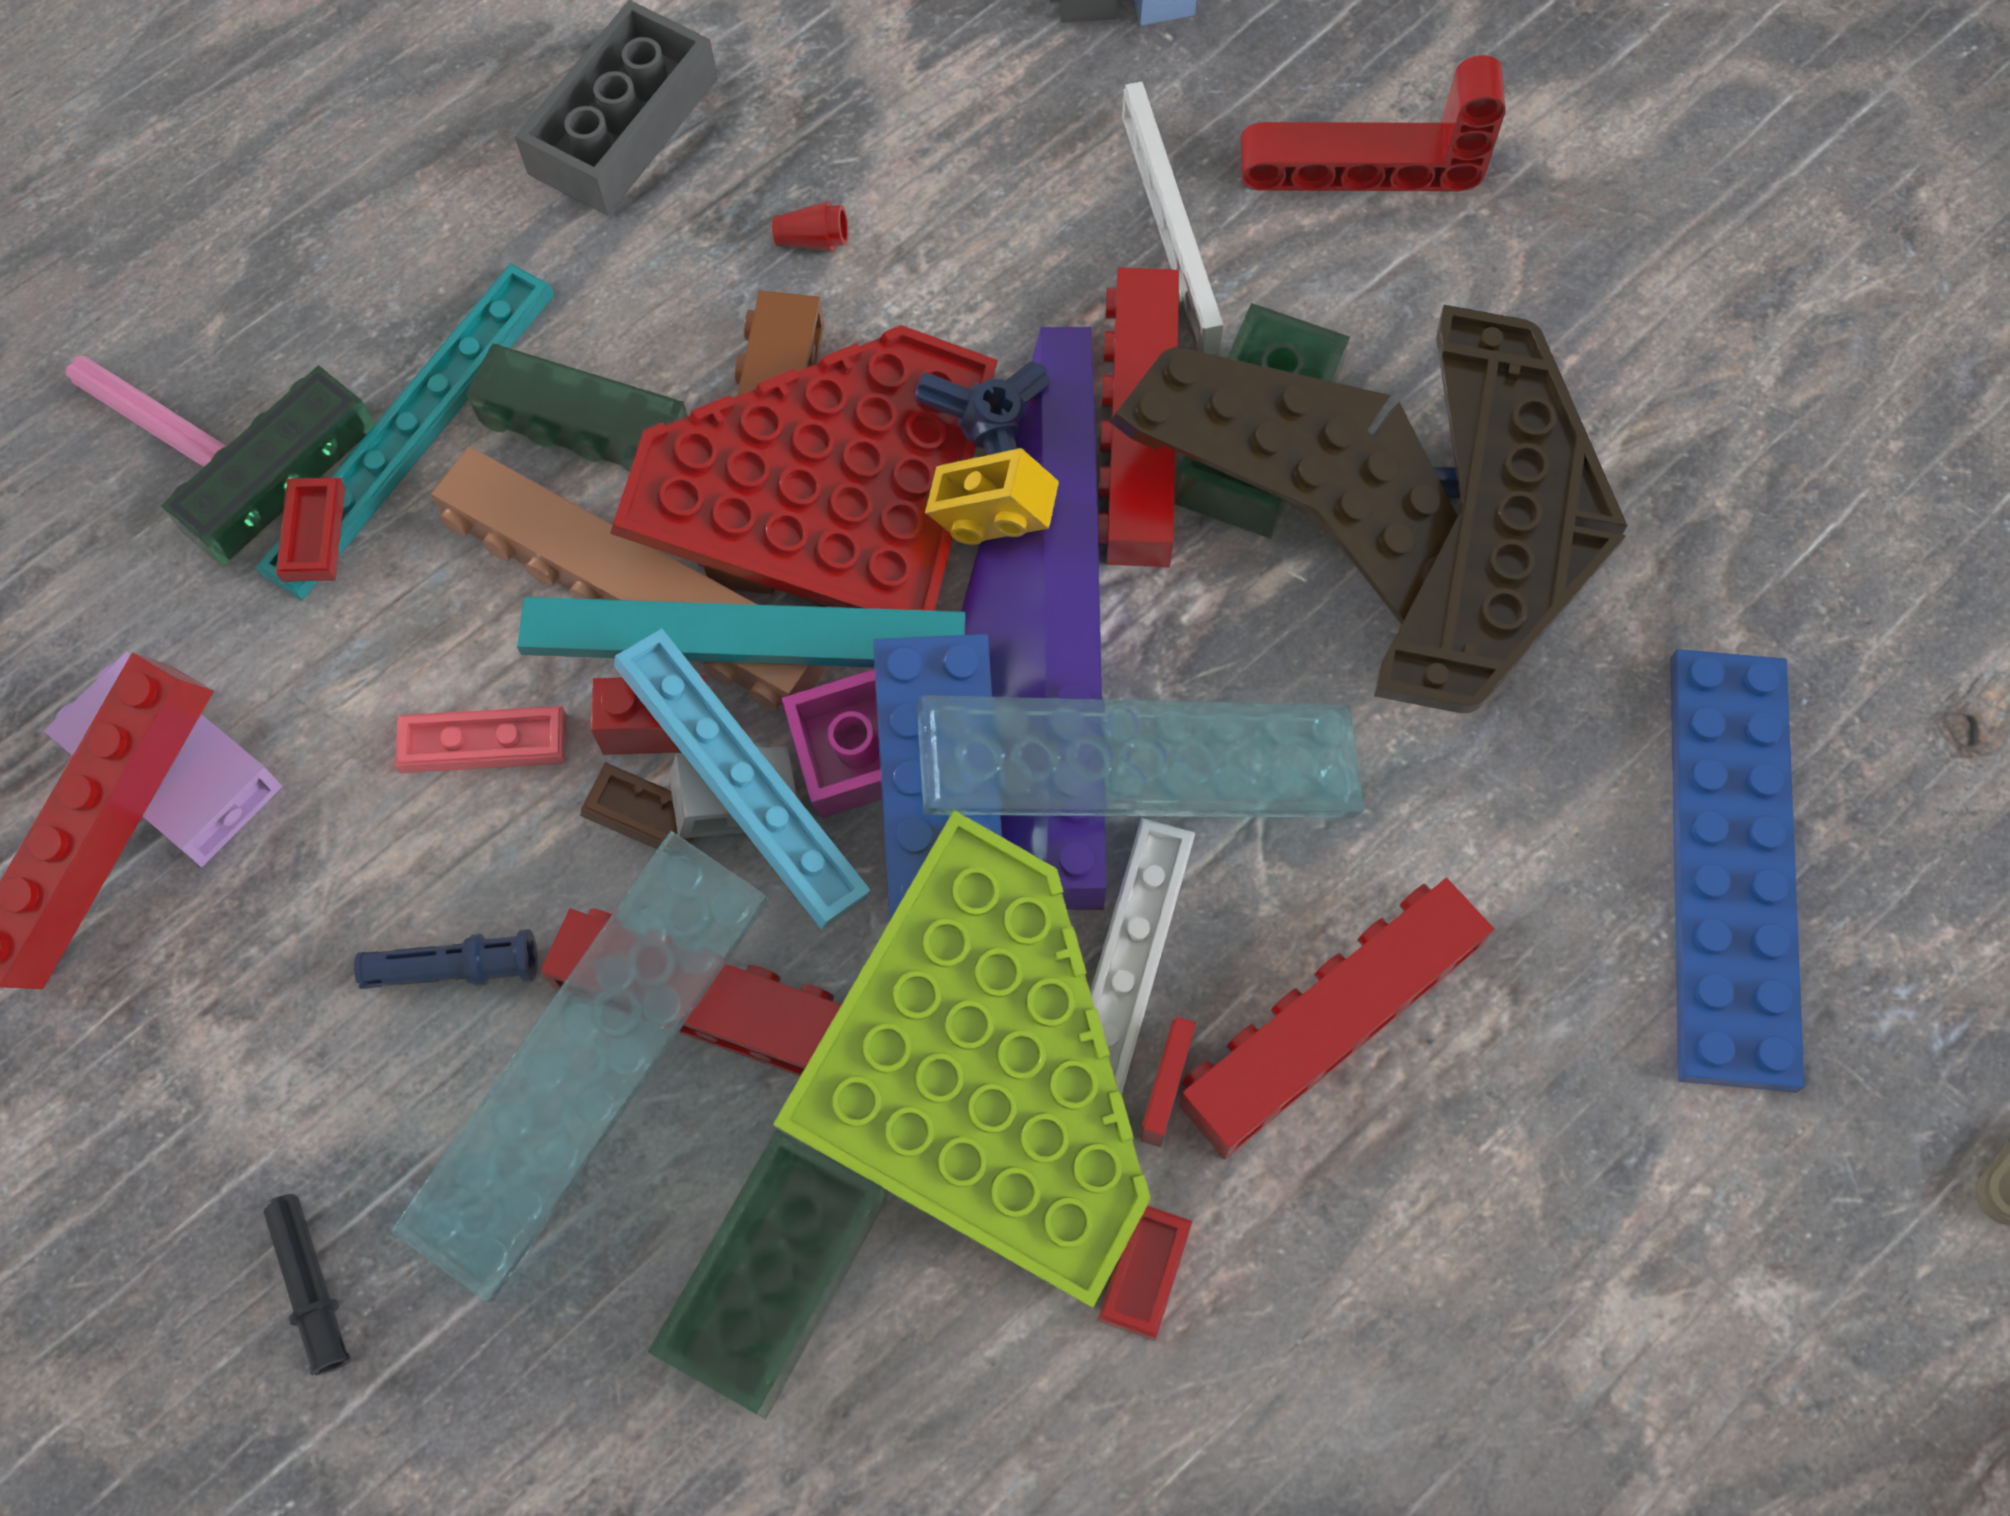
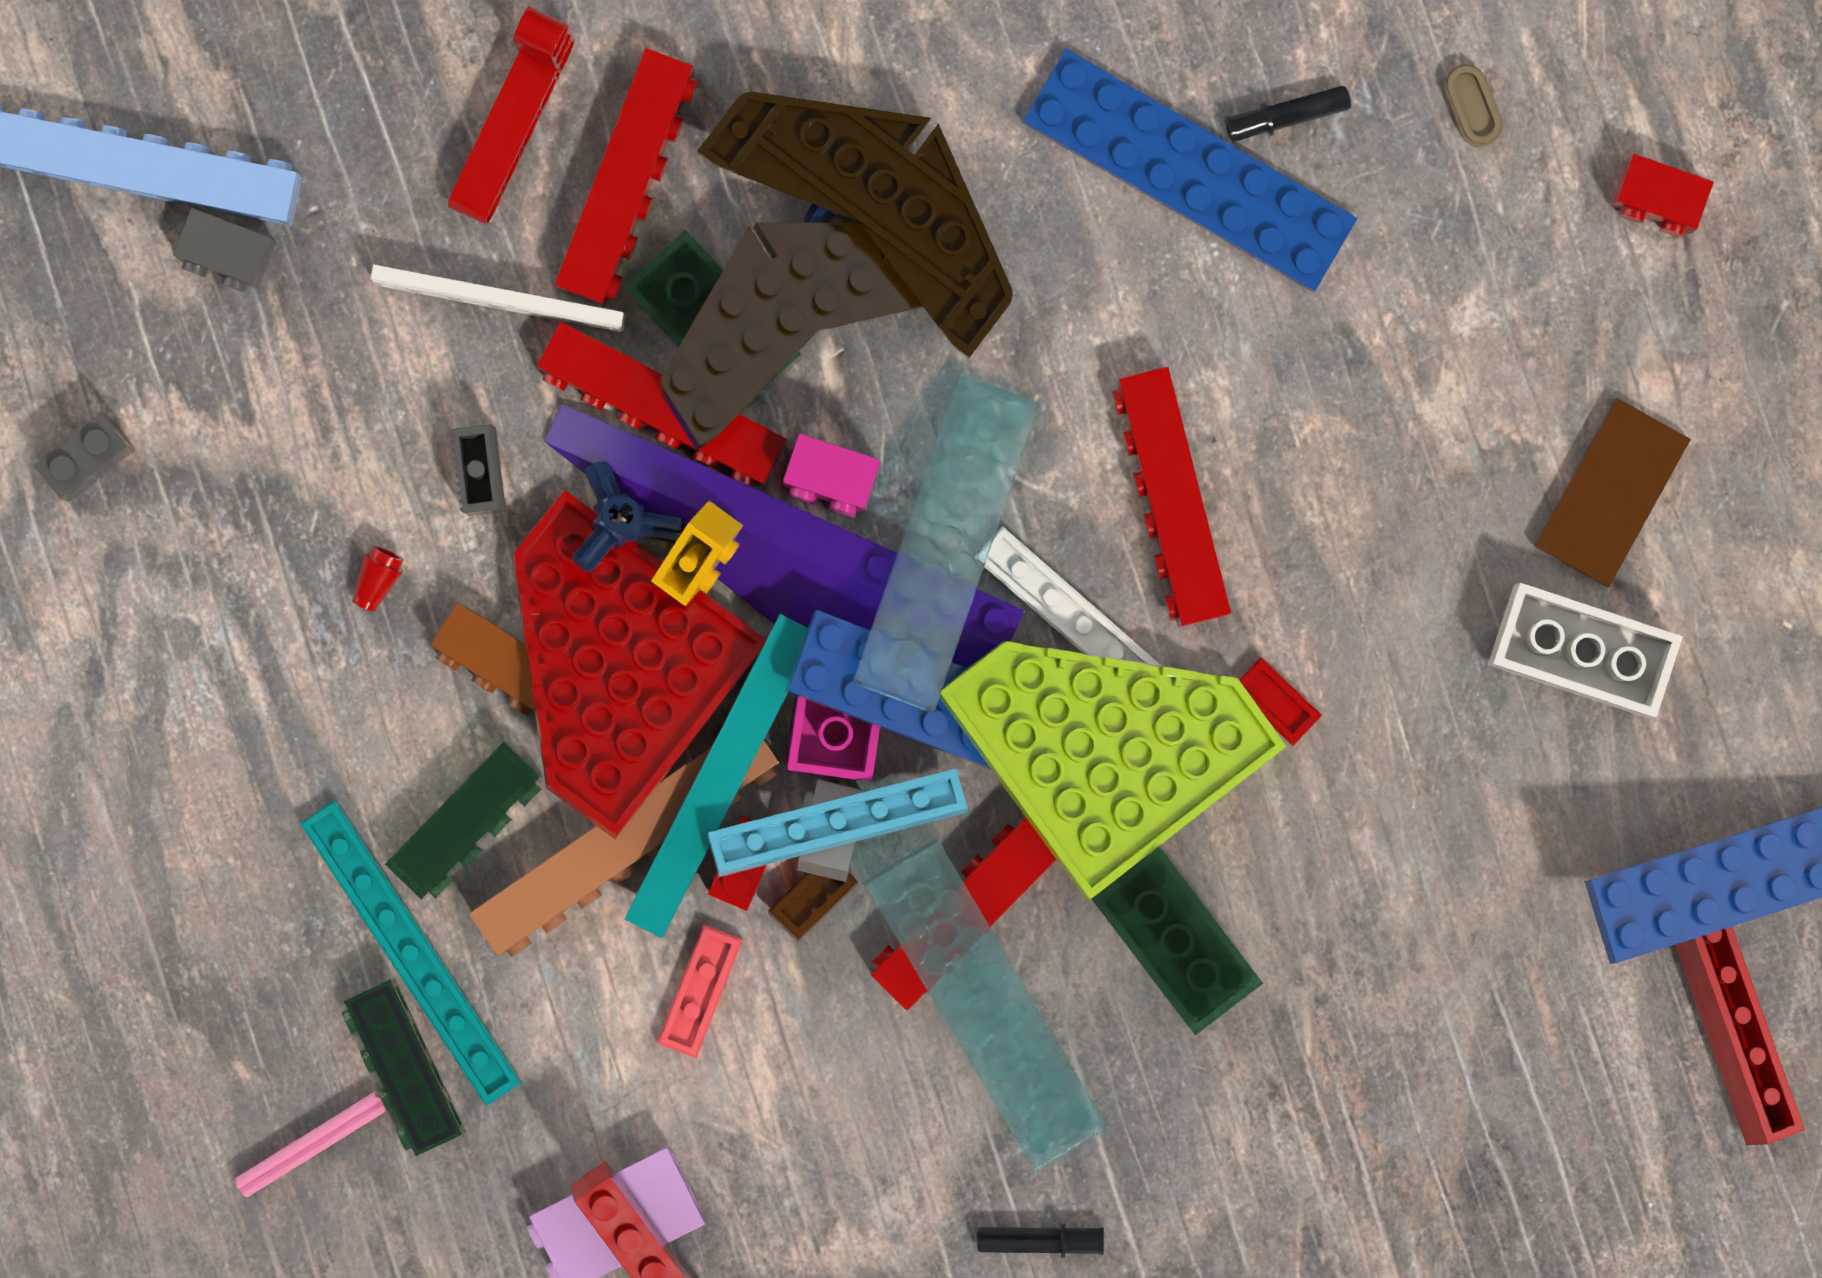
camera: 65 degrees left, 20 degrees up
red tile [276,477,346,582] -> none
dark blue pin [354,929,538,989] -> none
dark grey brick [515,0,718,216] -> none
red tile [1139,1016,1196,1147] -> none
none -> dark grey brick [450,424,506,516]
none -> red brick [554,48,699,307]
none -> dark pink brick [783,433,881,518]
none -> black axle [1225,86,1351,143]

